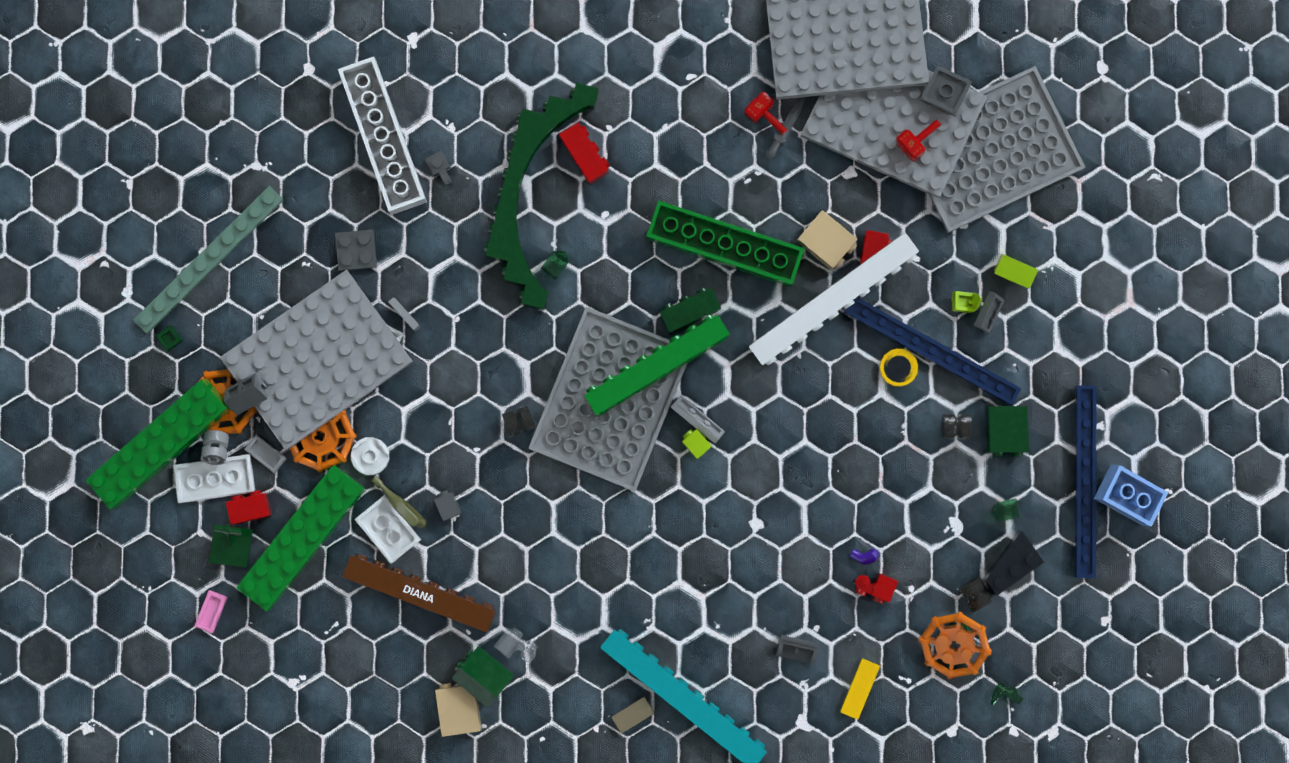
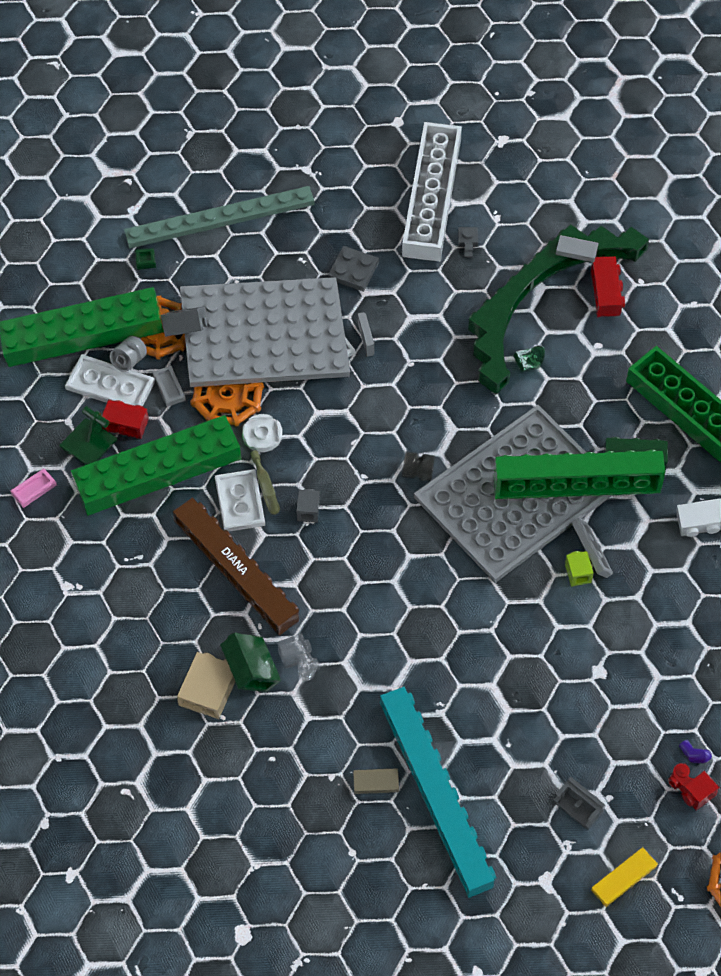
camera: 30 degrees right, 25 degrees down
none -> light grey tile [556,235,599,262]

